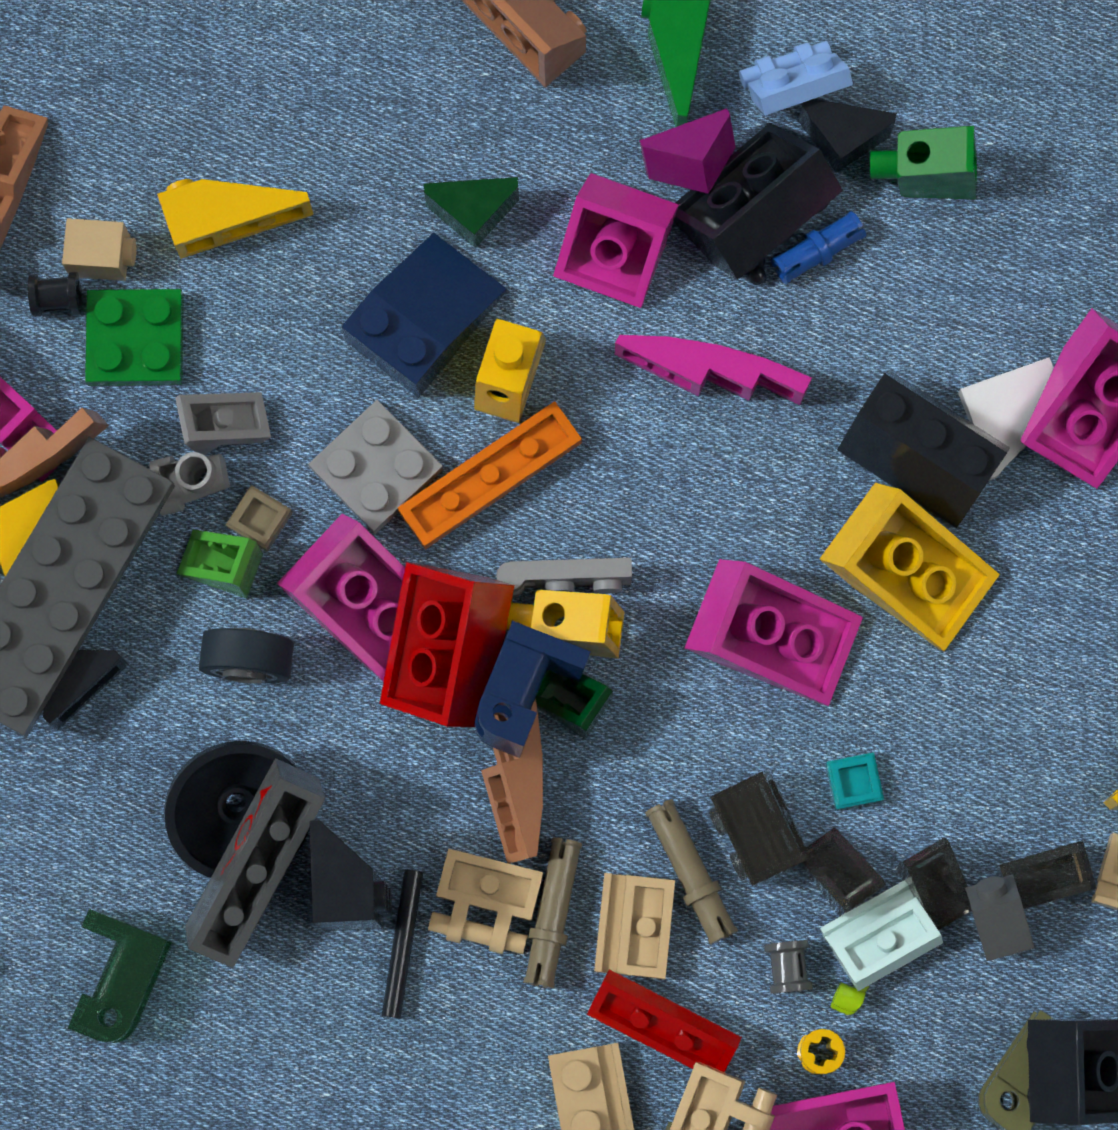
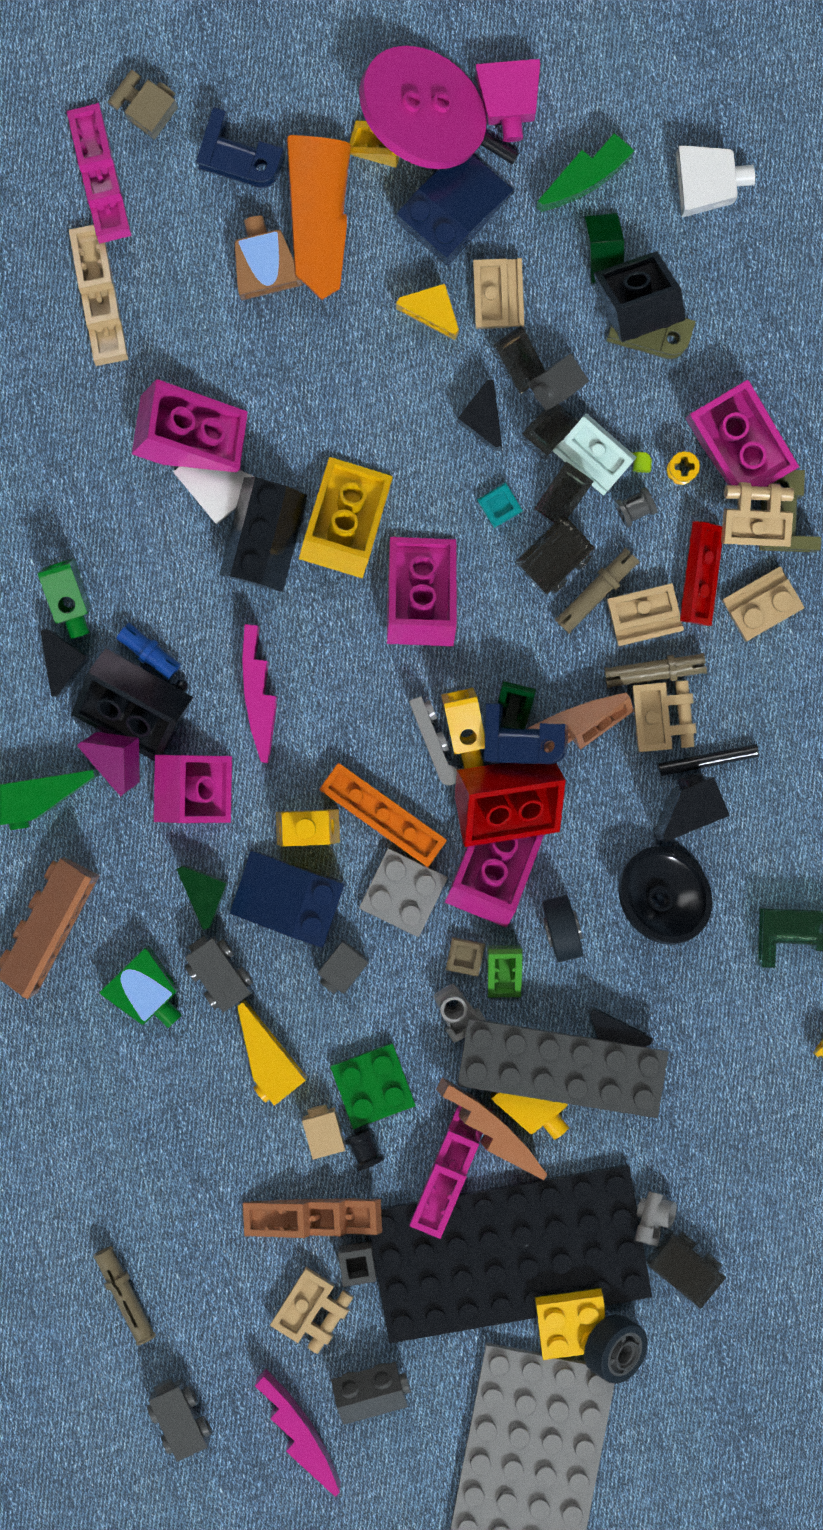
camera: 110 degrees left, 10 degrees up
light grey slope [175,392,271,455] -> none
dark grey brick [185,758,325,968] -> none
light blue plate [739,41,853,116] -> none
none -> torso [99,946,182,1028]
none -> dark grey brick [185,936,254,1013]
none -> dark grey brick [317,940,369,994]
none -> black slope [457,380,502,451]

